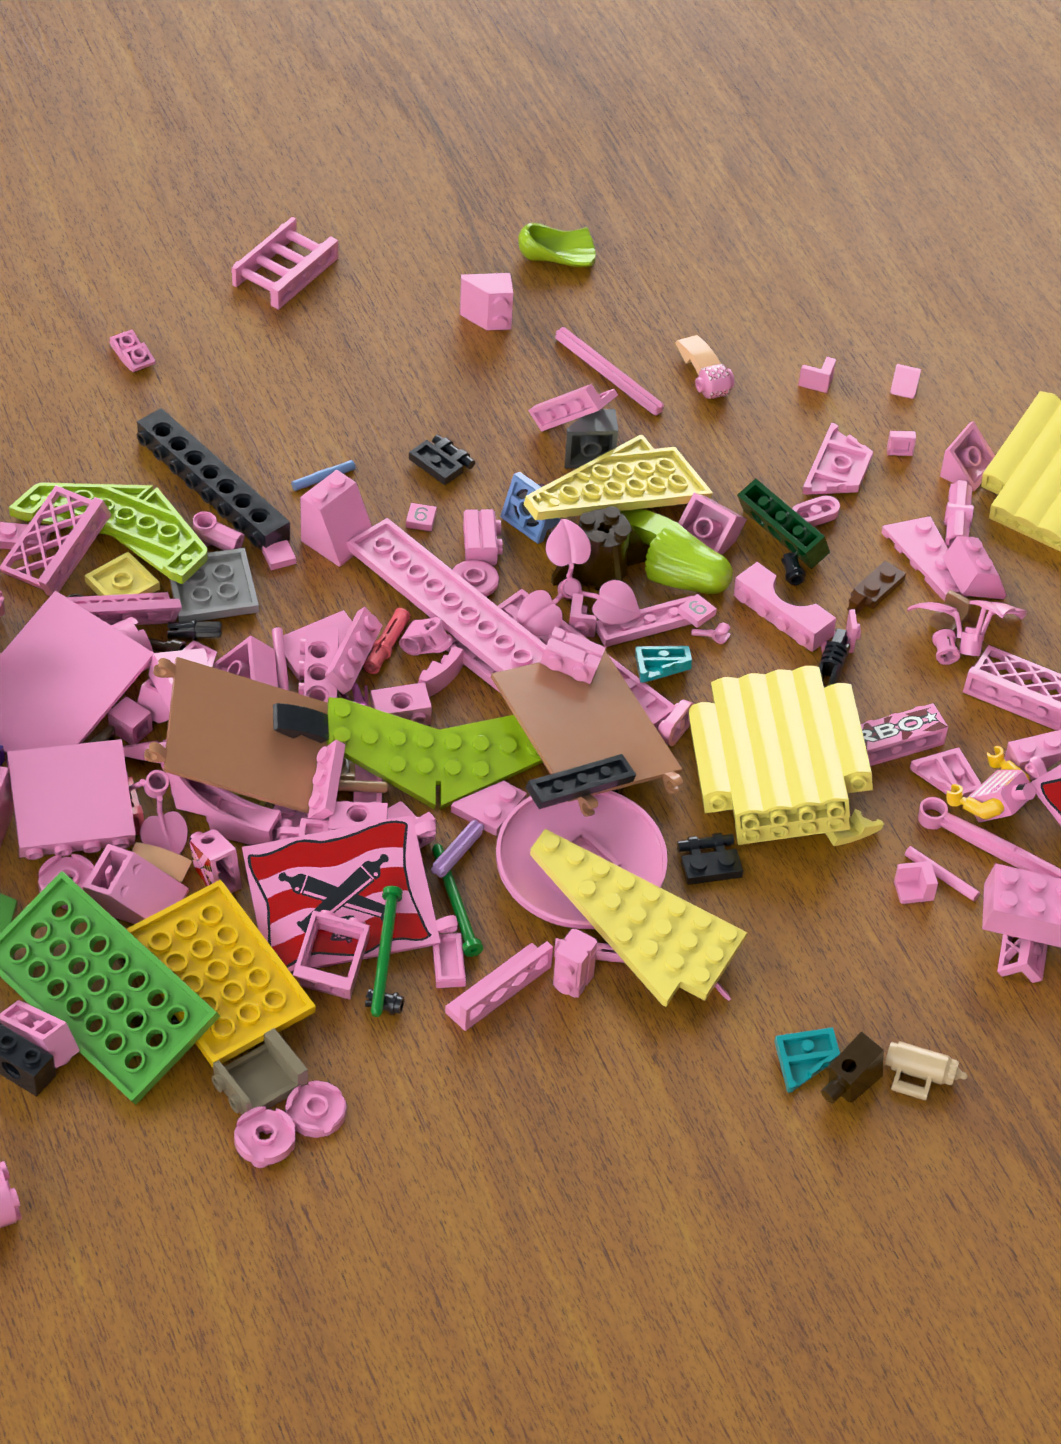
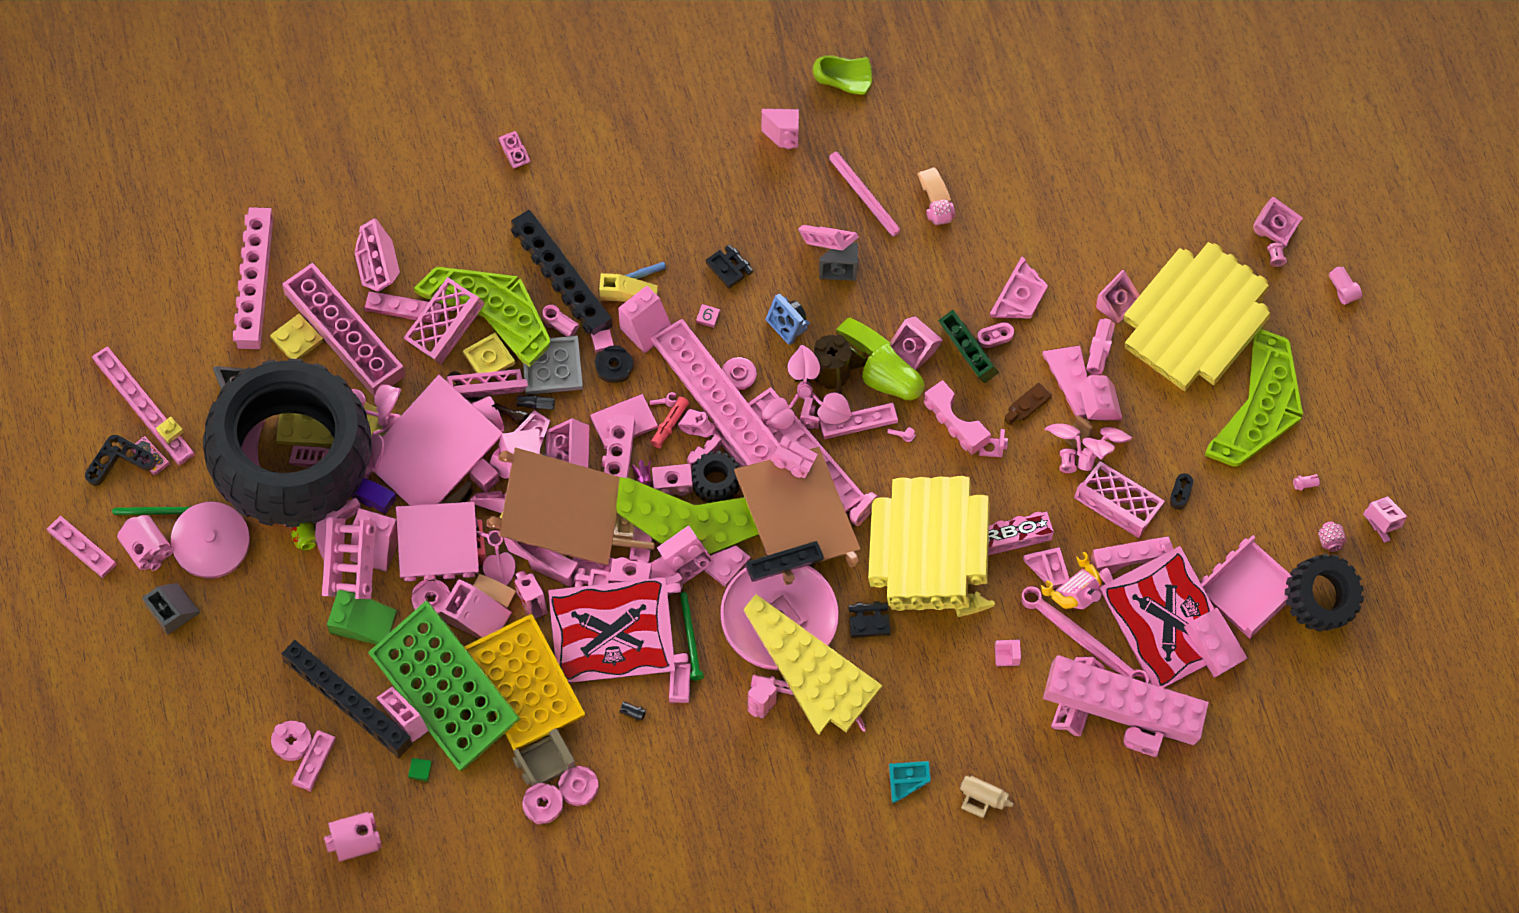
camera: 10 degrees right, 15 degrees up
bright pink fence [232,217,338,310] -> none
bright pink bar [272,627,289,691] -> none
black slope [273,703,329,743] -> none
bright pink window [293,910,370,1000] -> none
bright pink plate [308,740,345,820] -> none
bright pink plate [325,607,383,694] -> none
green bar [371,886,403,1017] -> none
lavender axle [431,820,484,877] -> none
bright pink fence [445,942,553,1031] -> none
bright pink brick [463,509,502,565] -> none
light yellow wing [524,435,713,520] -> none
teal wing [635,646,692,683] -> none
bright pink tile [678,594,716,628] -> none
black pin [781,552,806,586] -> none
bright pink panel [798,357,836,393] -> none
black hinge [818,629,850,685] -> none
dark brown torso [821,1031,884,1104] -> none
bright pink tile [887,431,916,456] -> none
bright pink slope [891,364,921,399] -> none
bright pink bar [904,846,980,901] -> none
none -> green tile [408,758,432,782]
none -> black plate [595,345,633,383]
none -> light yellow slope [599,273,658,302]
none -> bright pink hand [650,392,677,407]
none -> bright pink slope [657,526,714,584]
none -> black tyre [692,451,740,503]

